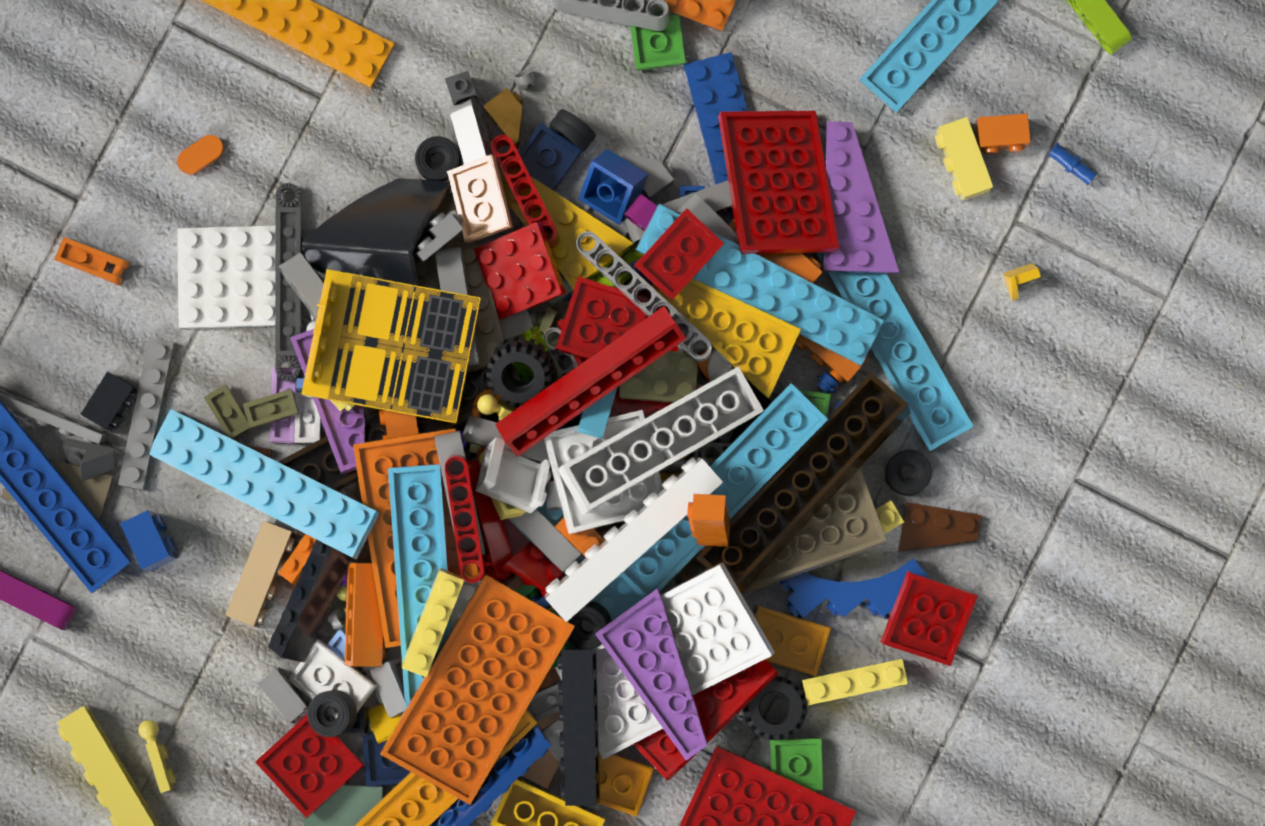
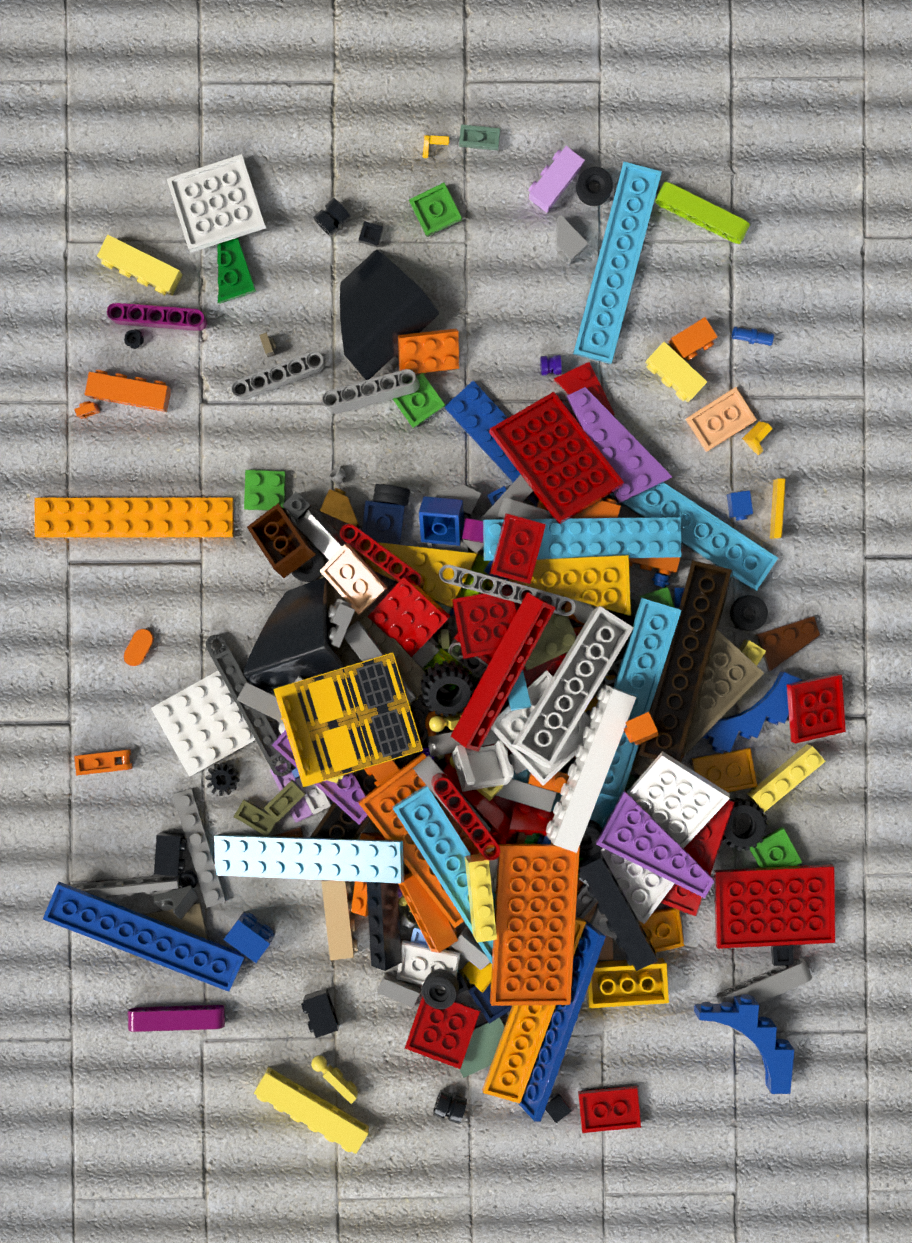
camera: 30 degrees left, 5 degrees up
none -> black plate [179,870,198,888]
none -> black gear [205,762,240,796]
none -> bright green plate [244,470,286,511]
none -> reddish brown brick [247,503,316,578]
none -> black brick [301,988,340,1038]
none -> dark purple wheel [540,355,562,376]
none -> red wing [553,362,615,416]
none -> light nougat tile [685,387,757,452]
none -> blue brick [726,490,753,521]
none -> yellow tile [770,478,786,539]

